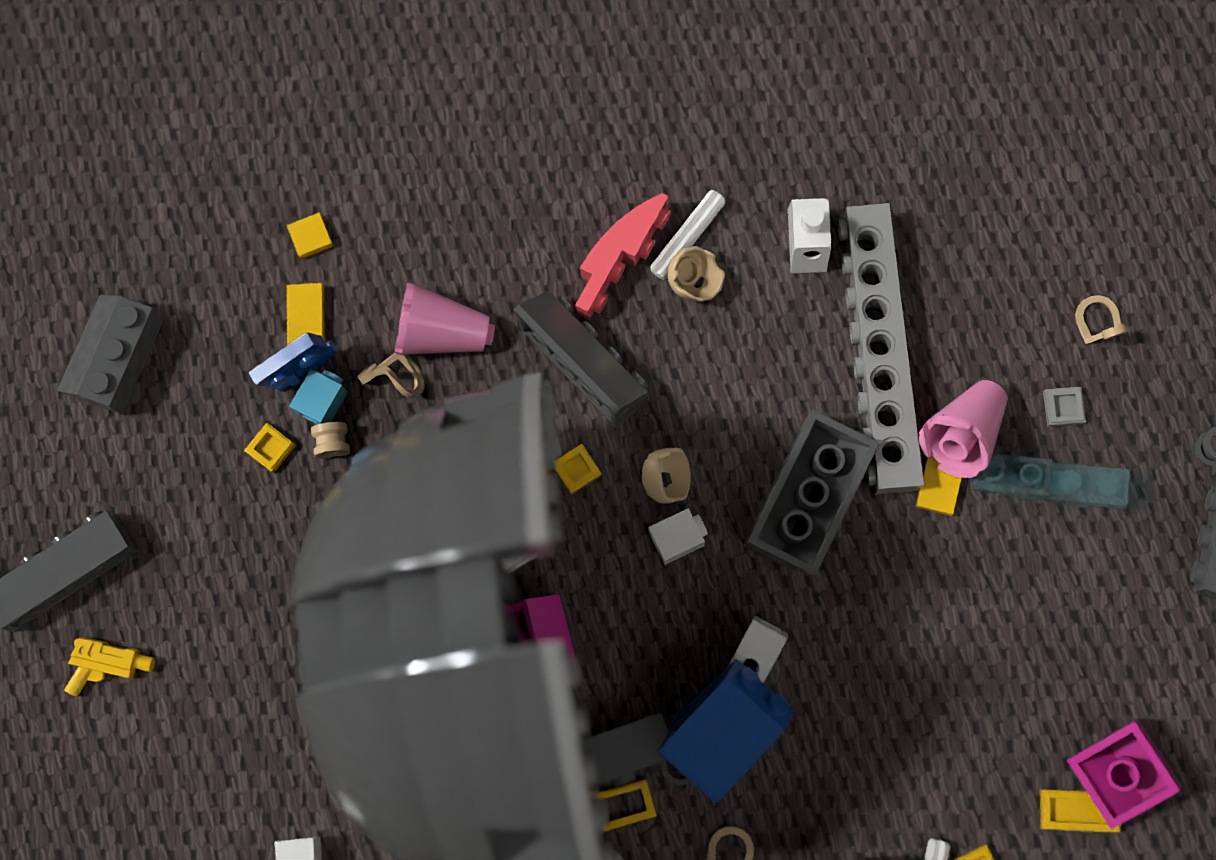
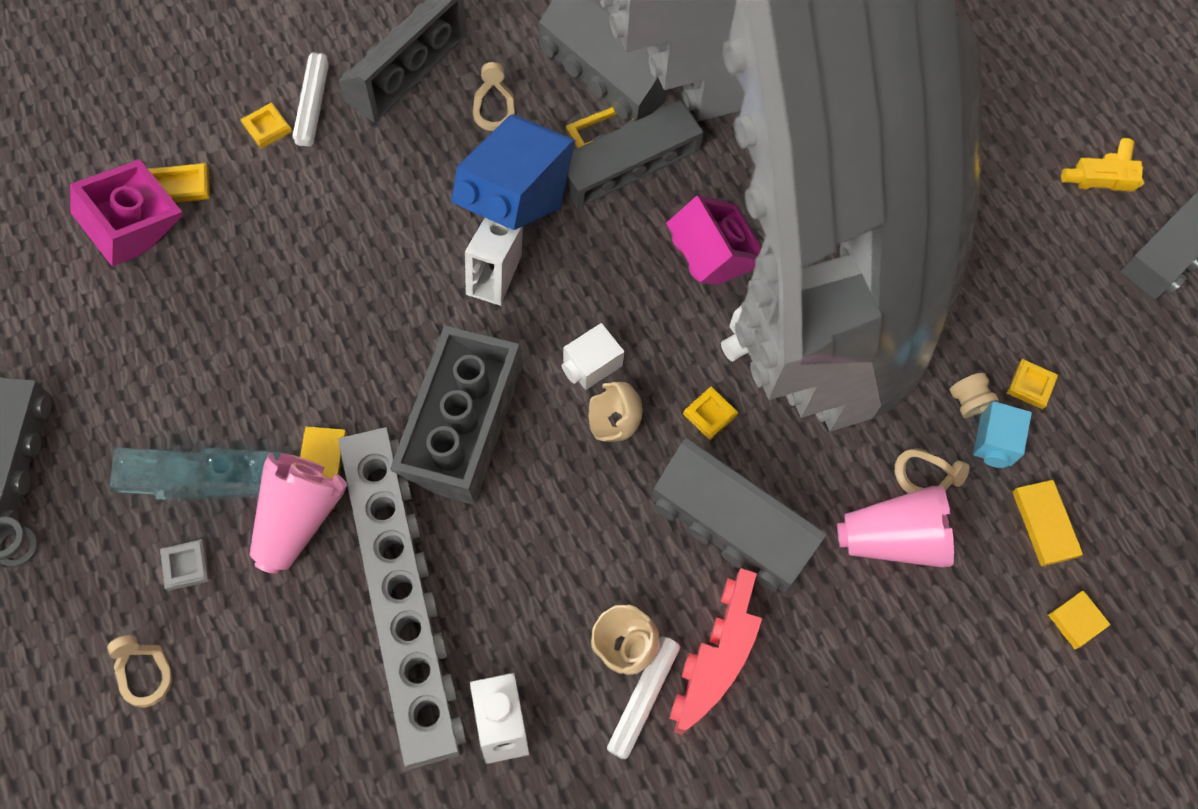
camera: 155 degrees right, 10 degrees down
blue plate [248,332,338,391] -> none

